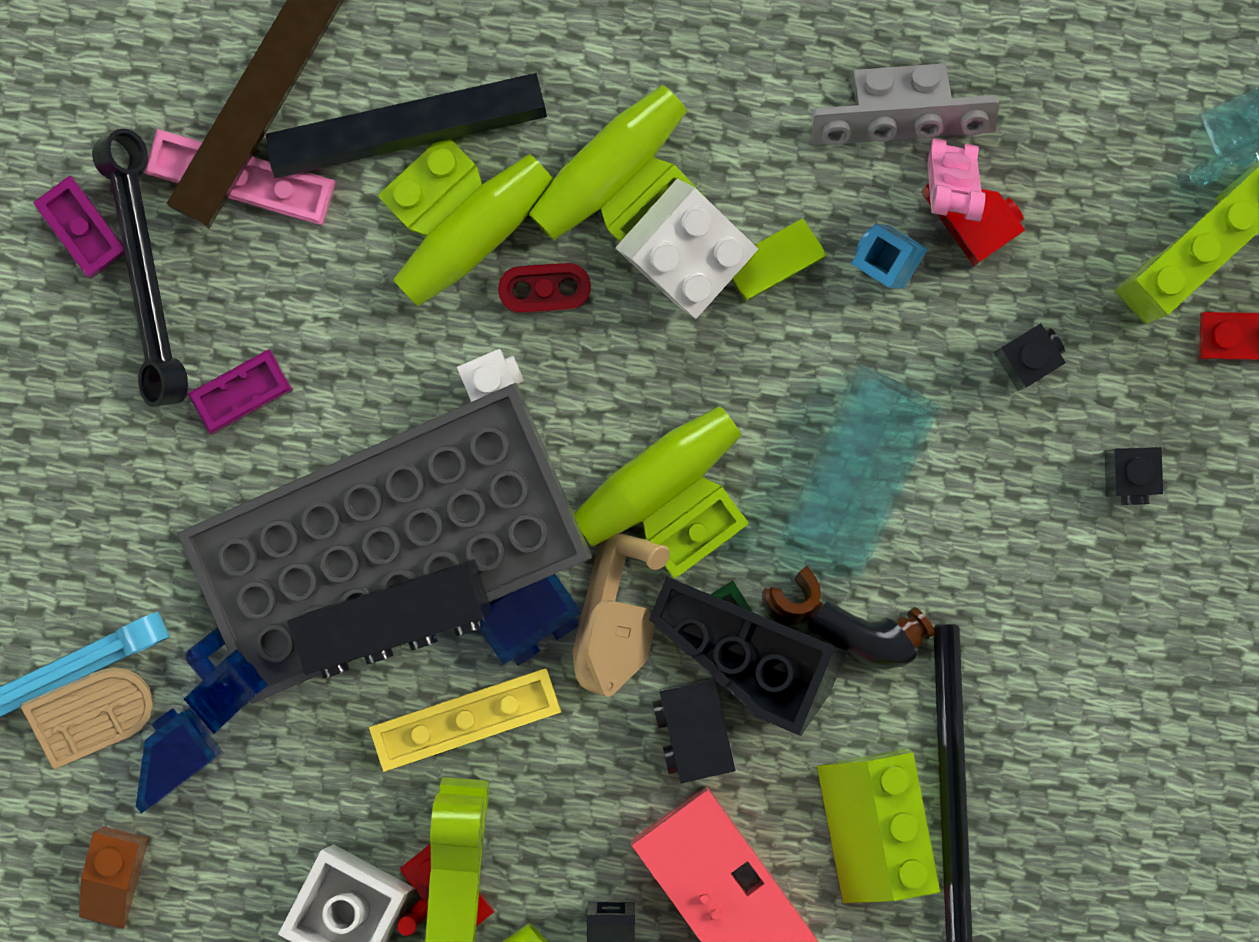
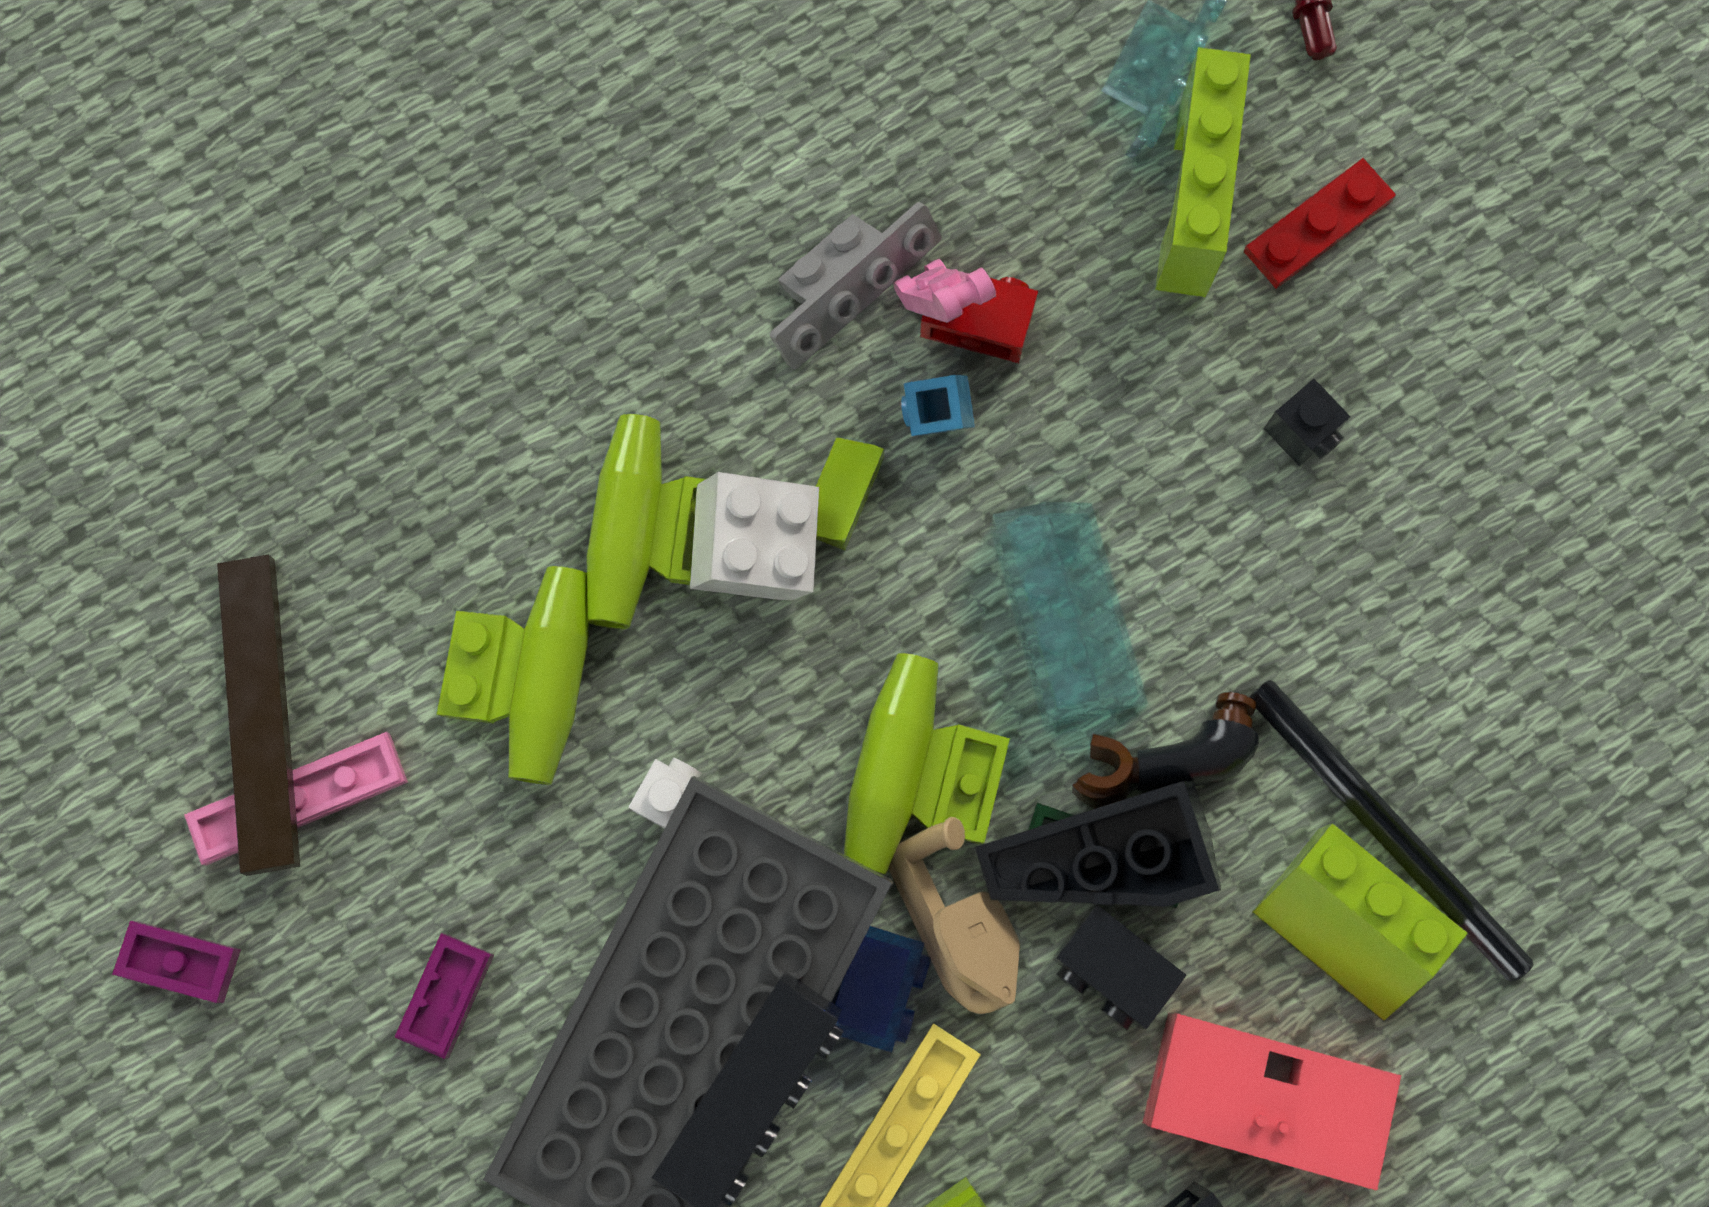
camera: 30 degrees left, 10 degrees down
black piece [92,128,188,407] -> none
black tile [266,73,547,178] -> none
dark red plate [498,263,591,314] -> none
black brick [994,323,1066,391] -> none

